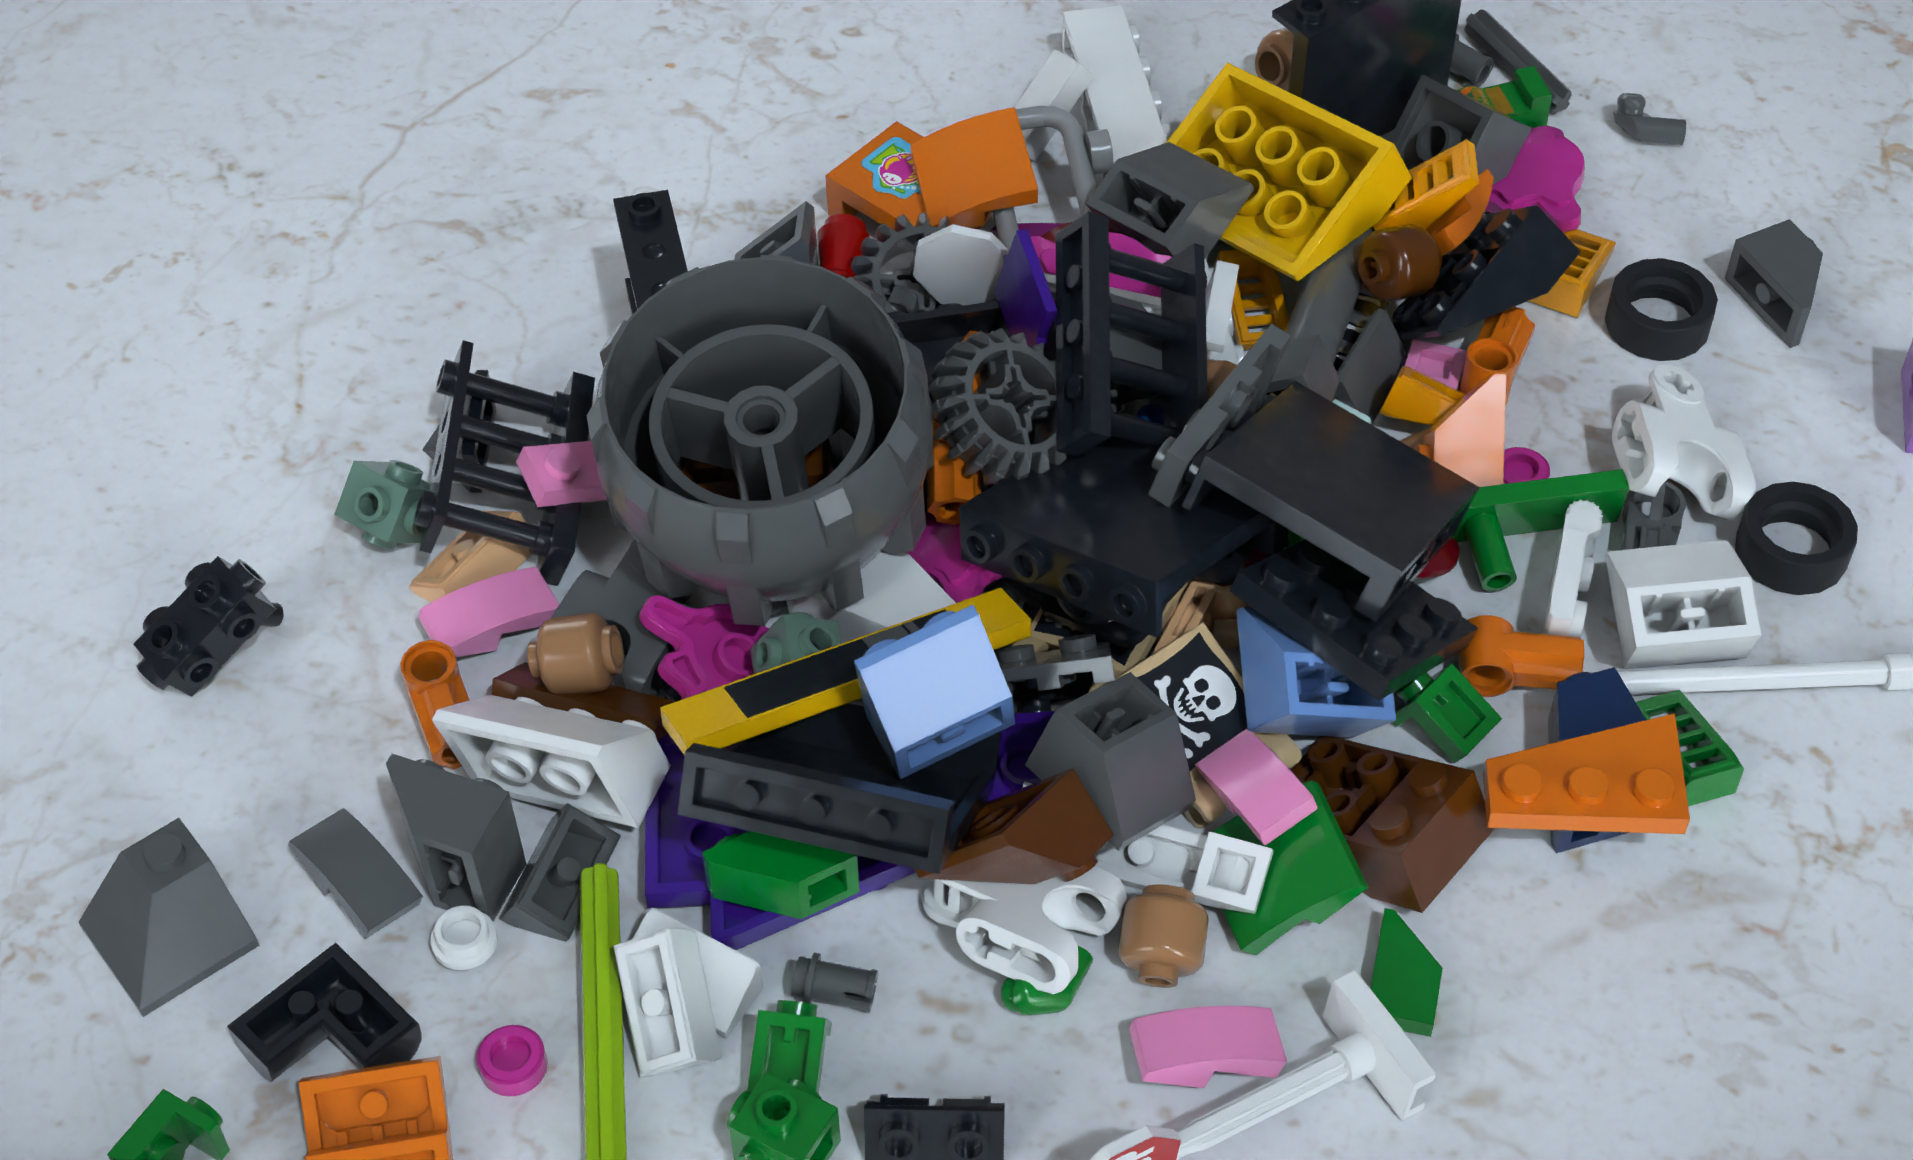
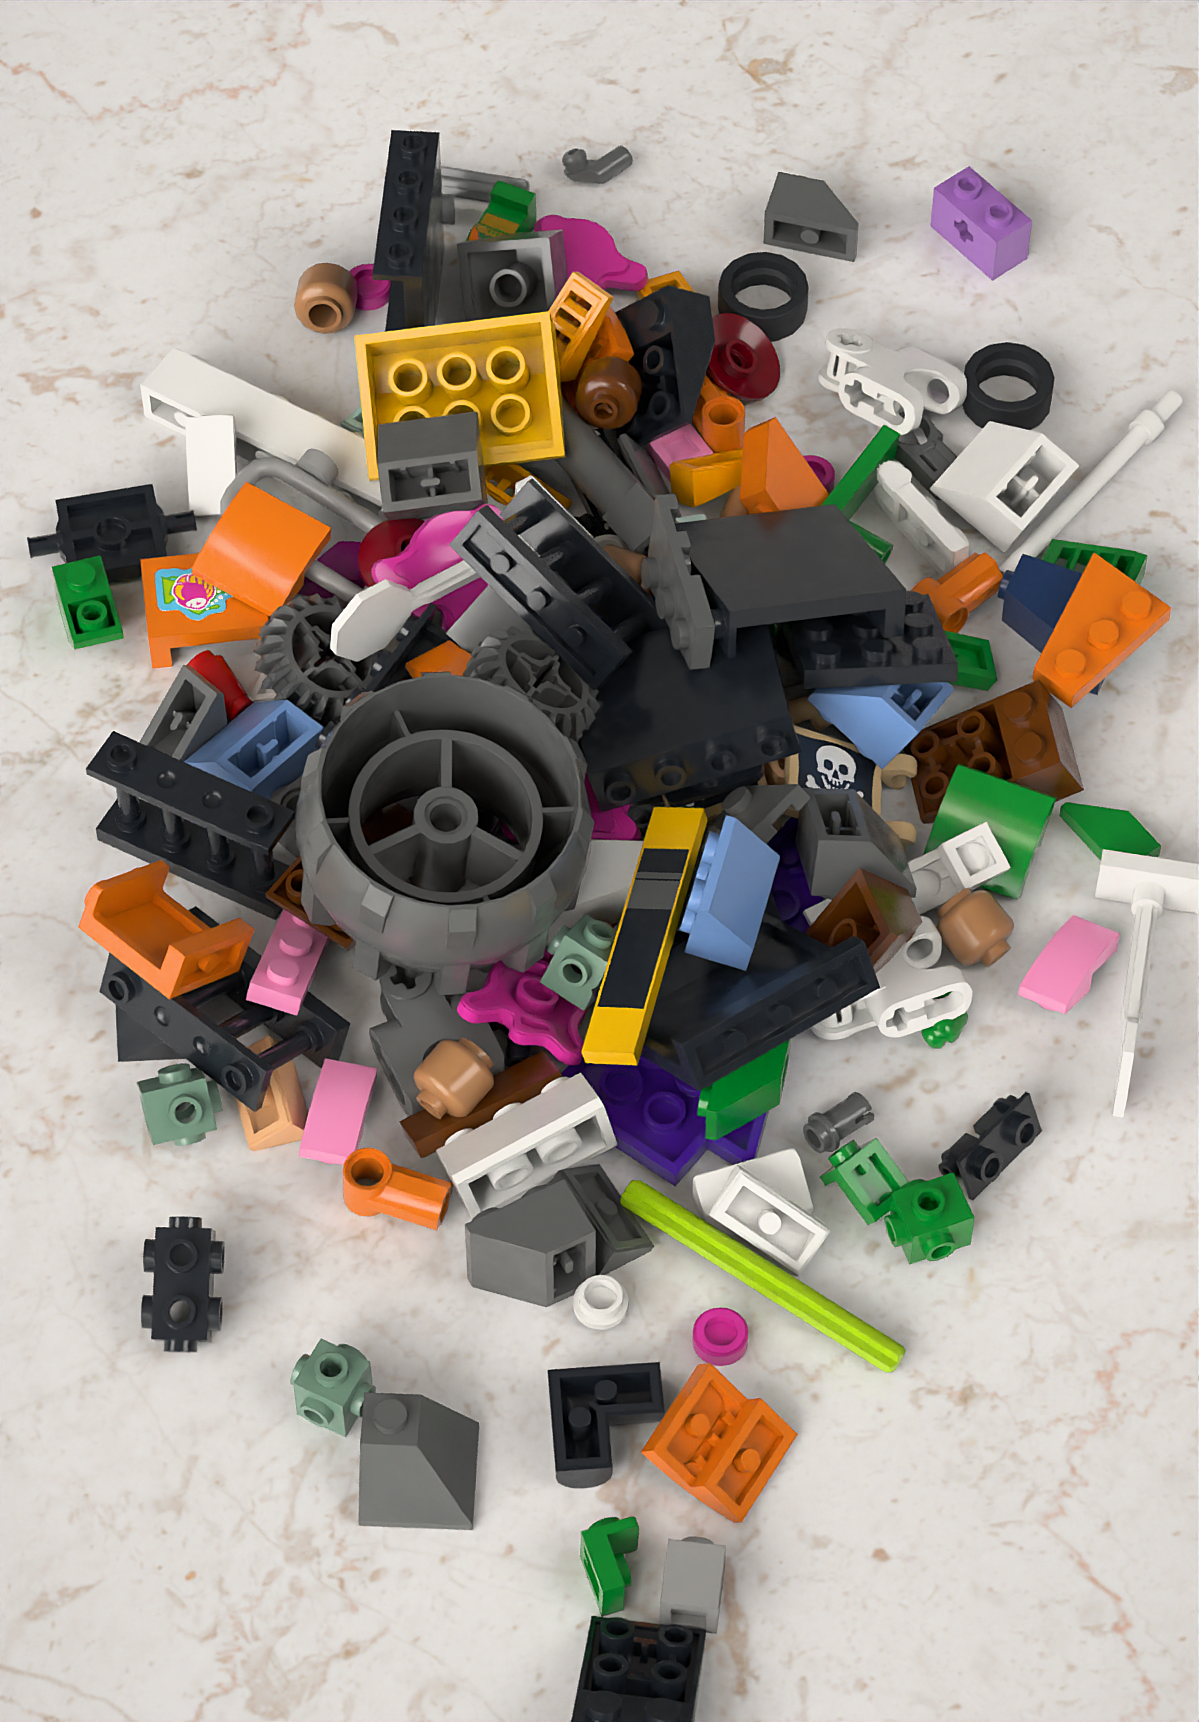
camera: 50 degrees left, 5 degrees up
dark grey slope [288,808,423,939] -> none
dark purple piece [994,230,1058,347] -> none
bright pink slope [1195,728,1318,846] -> none
none -> black plate [27,484,197,582]
none -> green slope [52,555,124,650]
none -> orange panel [78,860,255,999]
none -> sand green brick [290,1338,376,1437]
none -> dark red dish [707,313,780,402]

